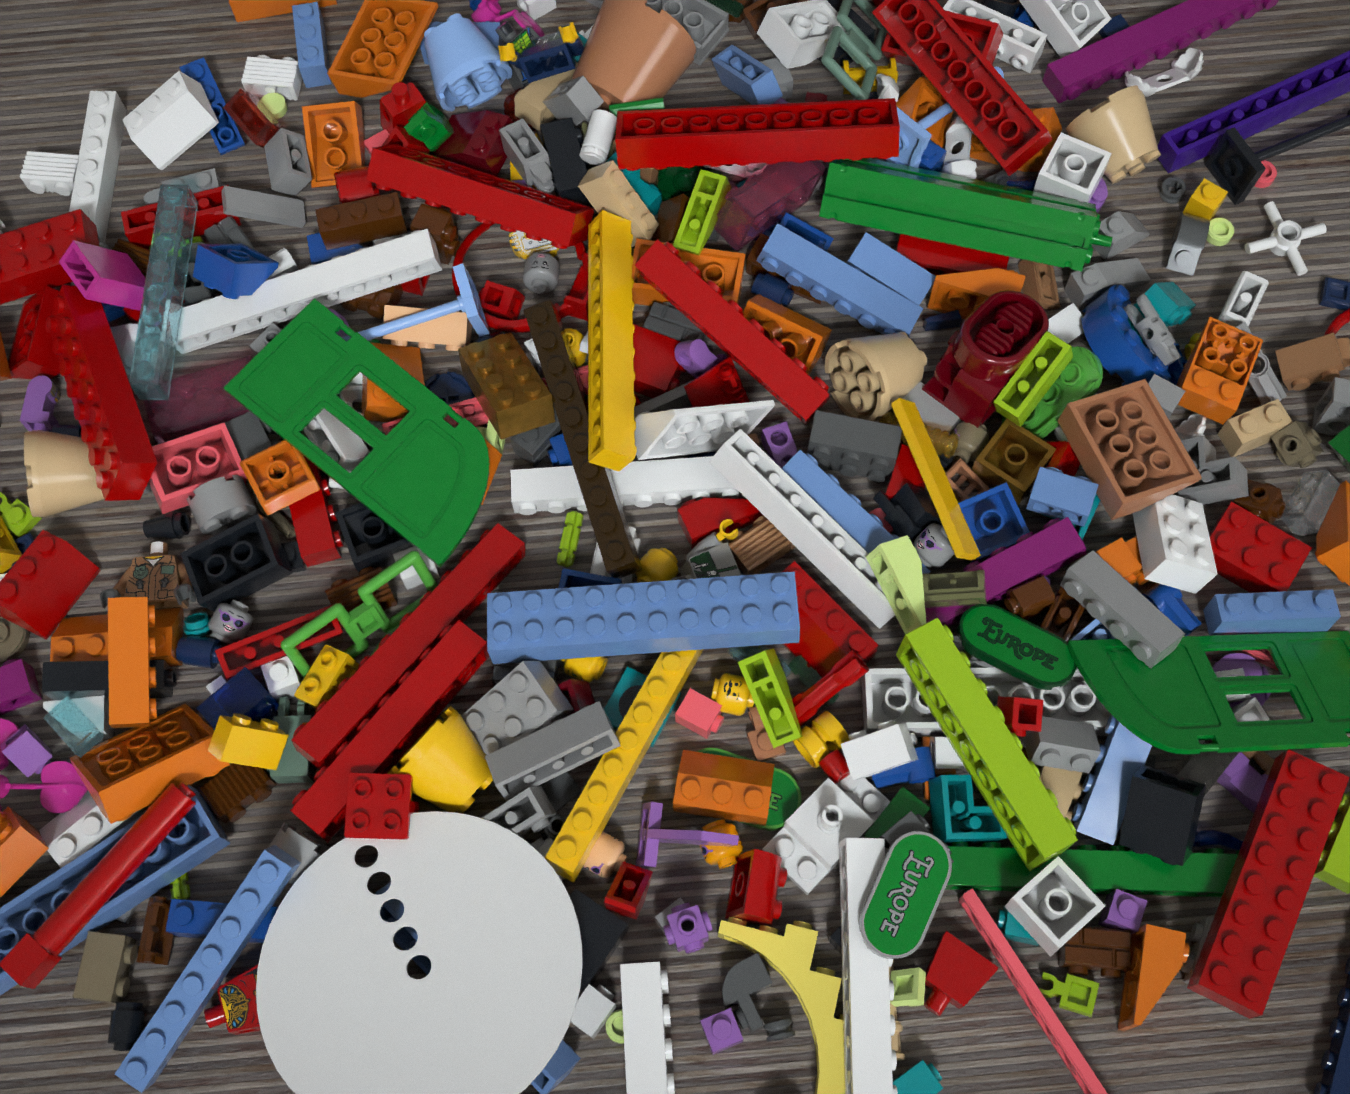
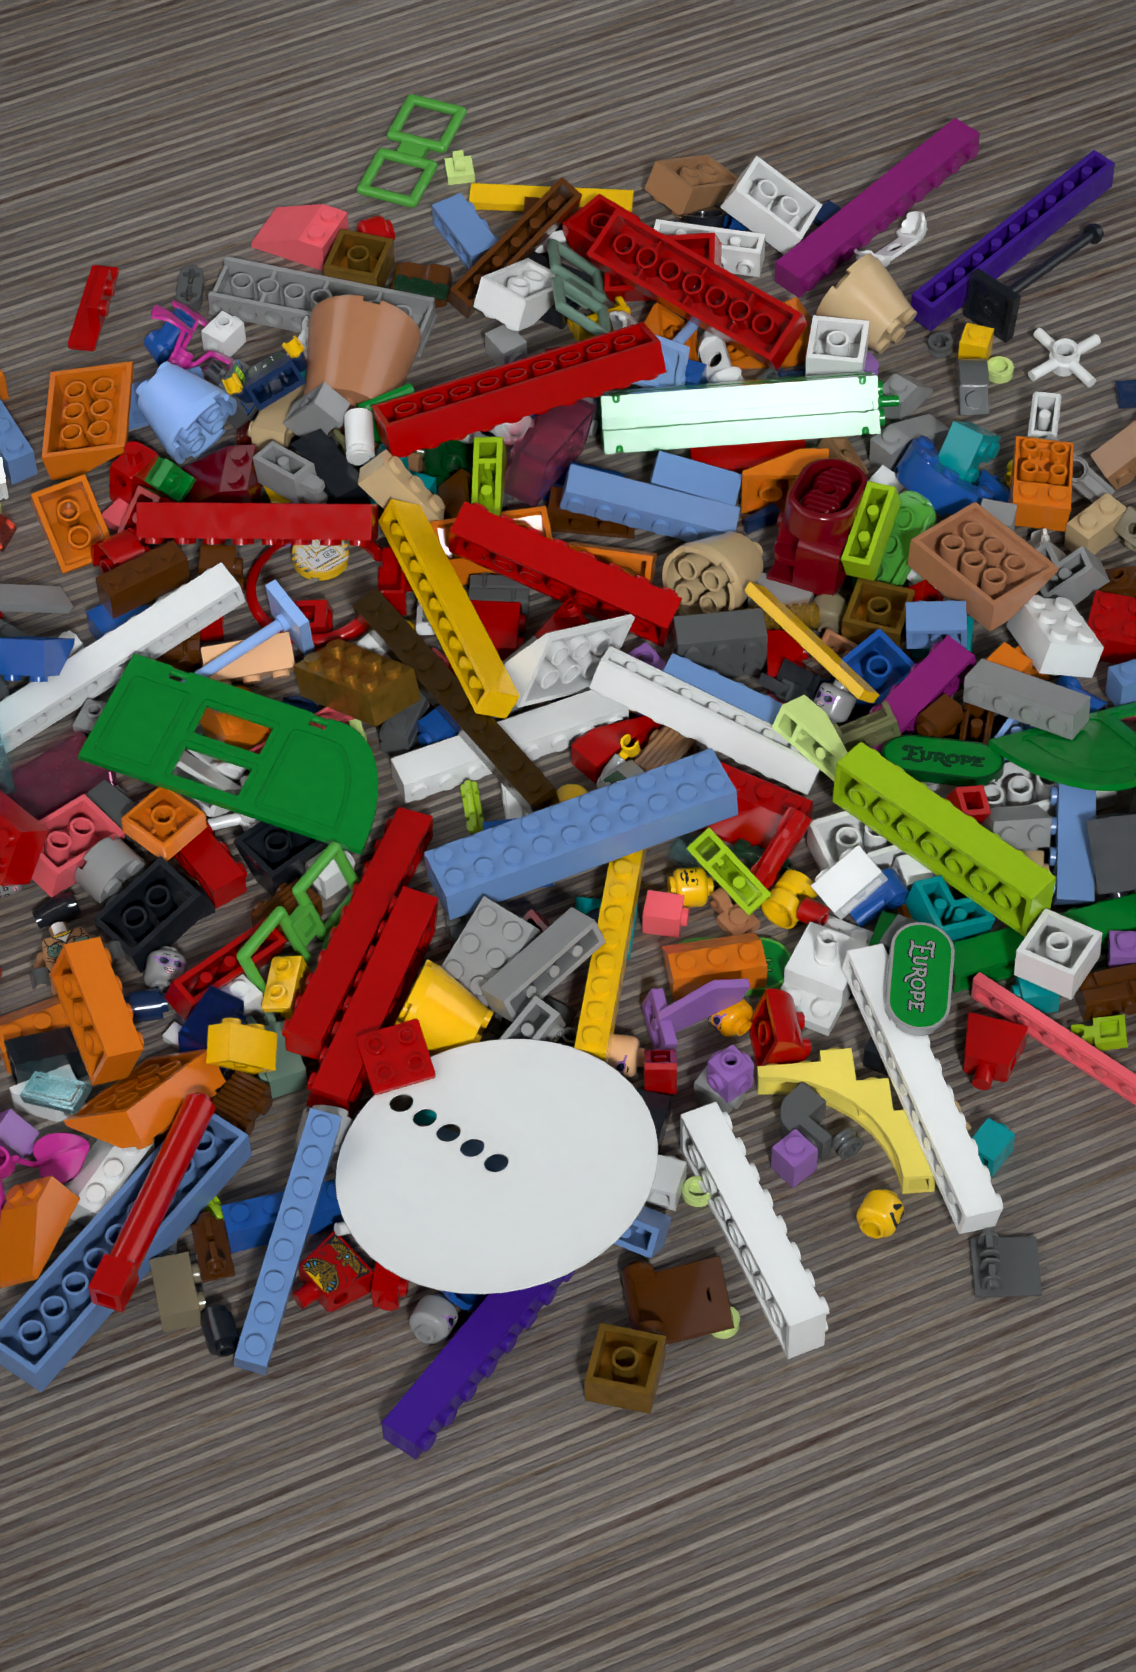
camera: 20 degrees left, 15 degrees down
teal plate [183,612,211,637] -> none
light grey brick [264,128,312,197] -> none
light grey head [523,252,560,294] -> none
yellow head [561,656,608,683] -> none
medium lavender leg [674,339,728,379] -> none
medium blue brick [711,45,783,105] -> none
dark blue brick [751,273,794,306] -> none
yellowish green tile [890,967,926,1007] -> none
light grey hinge [1123,294,1181,366] -> none
coral tile [1254,160,1277,188] -> none

